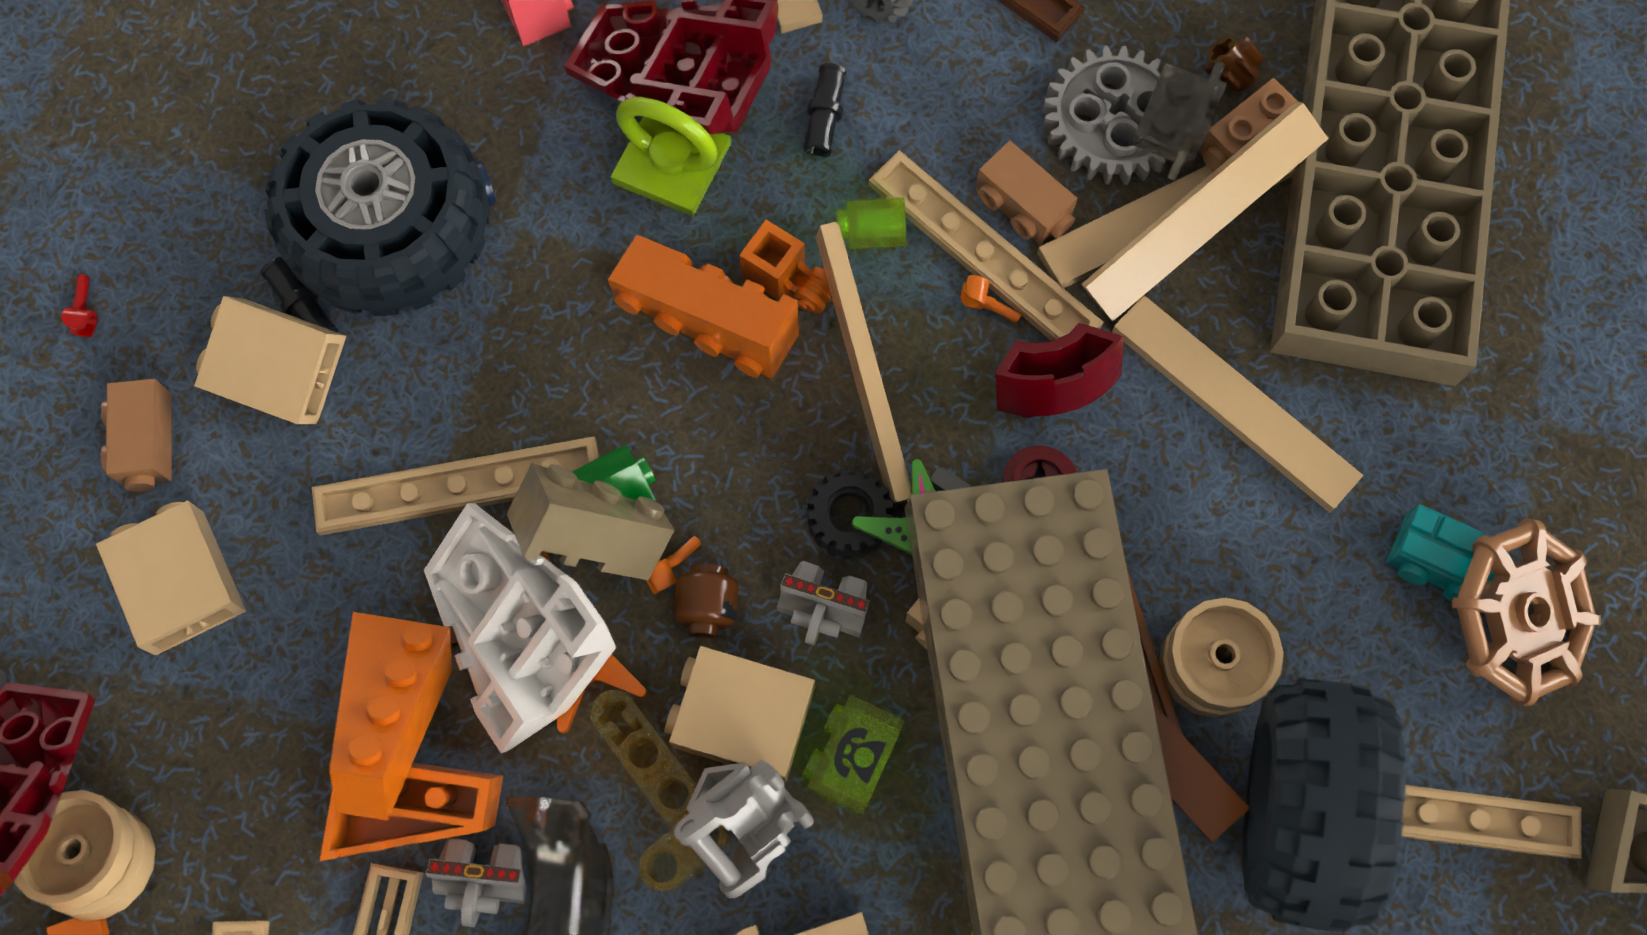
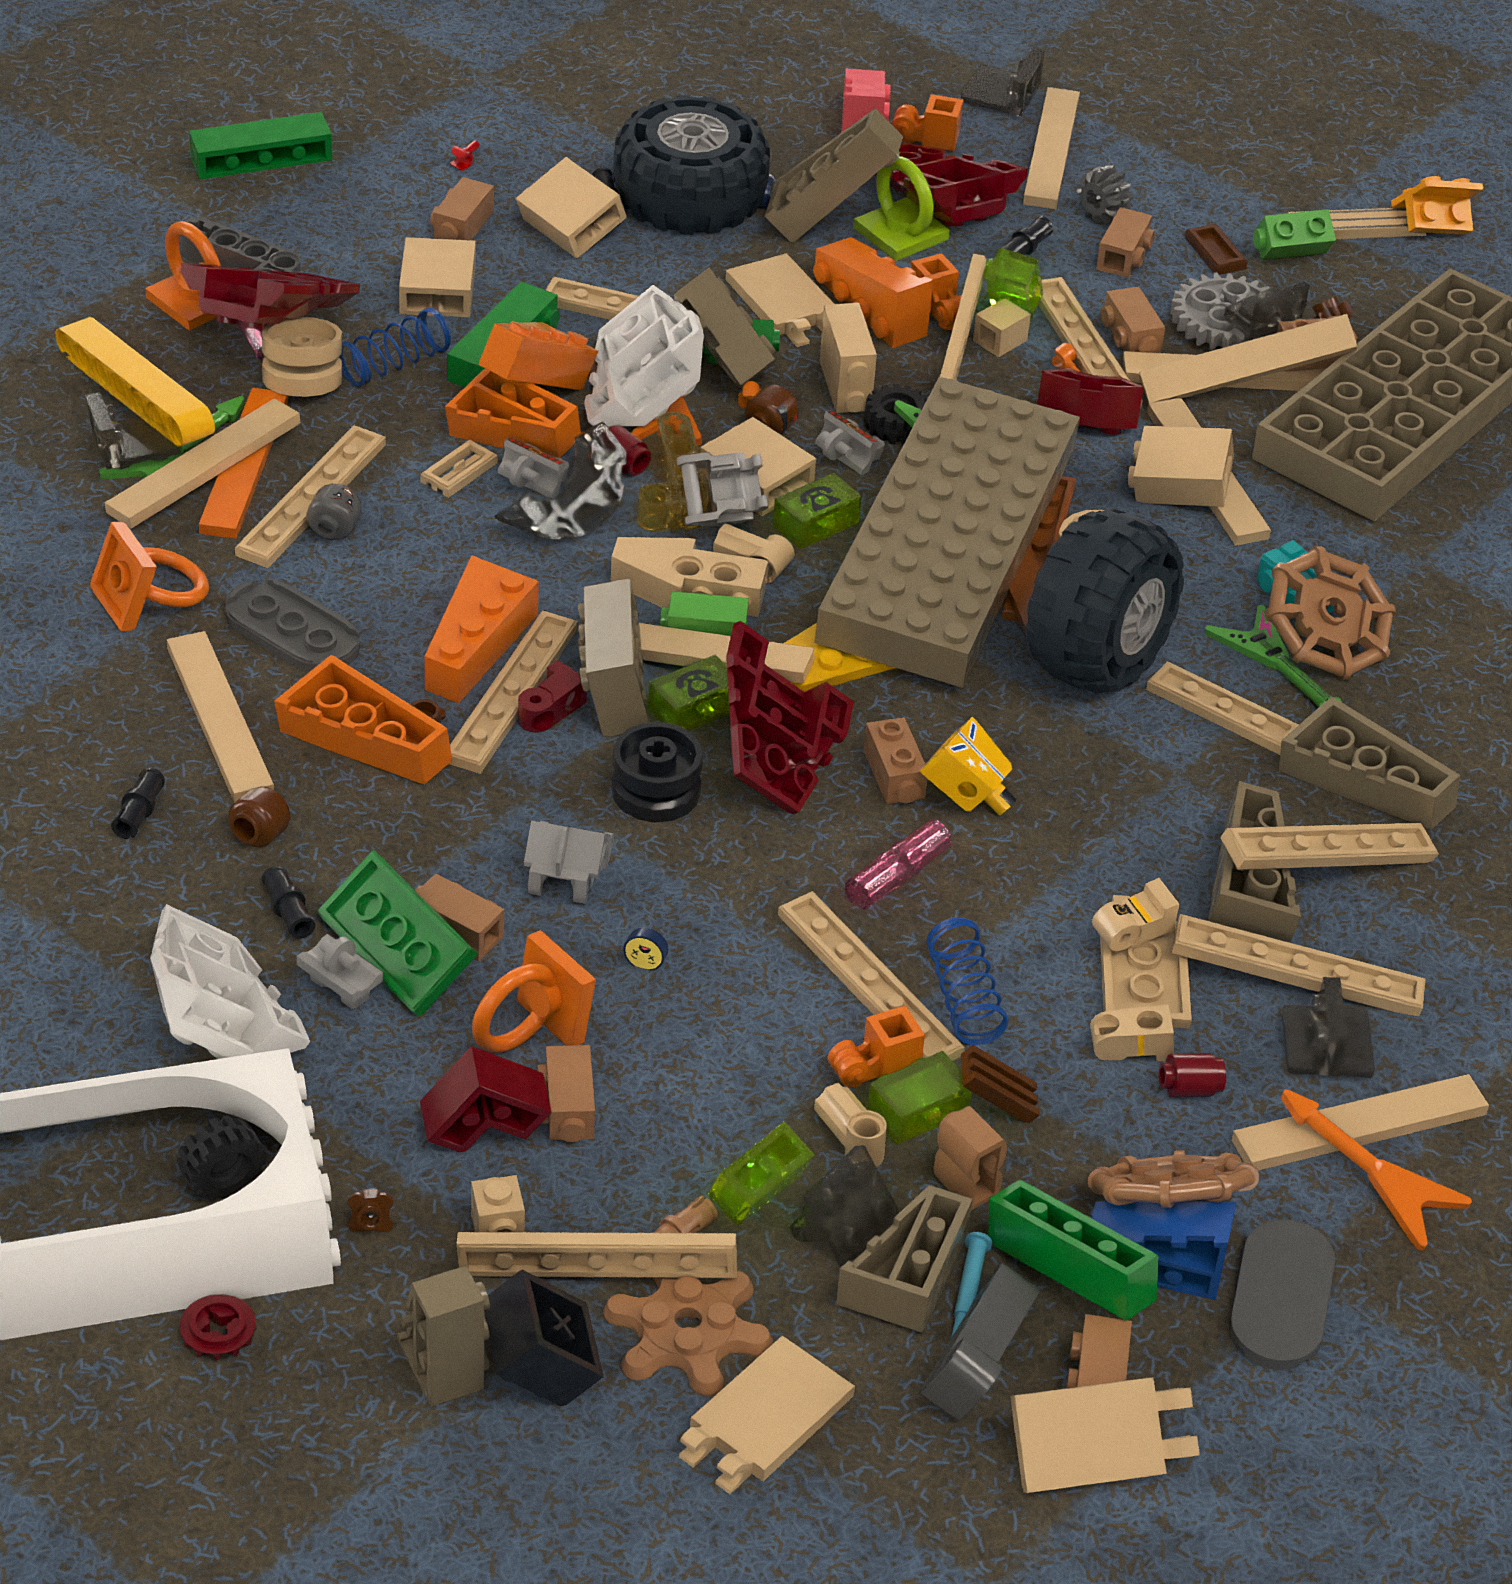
camera: 25 degrees right, 30 degrees down
none -> blue piece [339,307,451,387]
none -> green brick [447,281,560,388]
none -> dark red brick [597,425,651,476]
none -> tan piece [713,523,795,583]
none -> tan tile [725,253,834,347]
none -> dark tan wedge [764,108,903,242]
none -> tan brick [819,303,877,413]
none -> tan brick [973,298,1031,357]
none -> medium nougat brick [1096,207,1155,278]
none -> tan brick [1128,426,1234,507]
none -> bright green piece [1205,605,1342,707]

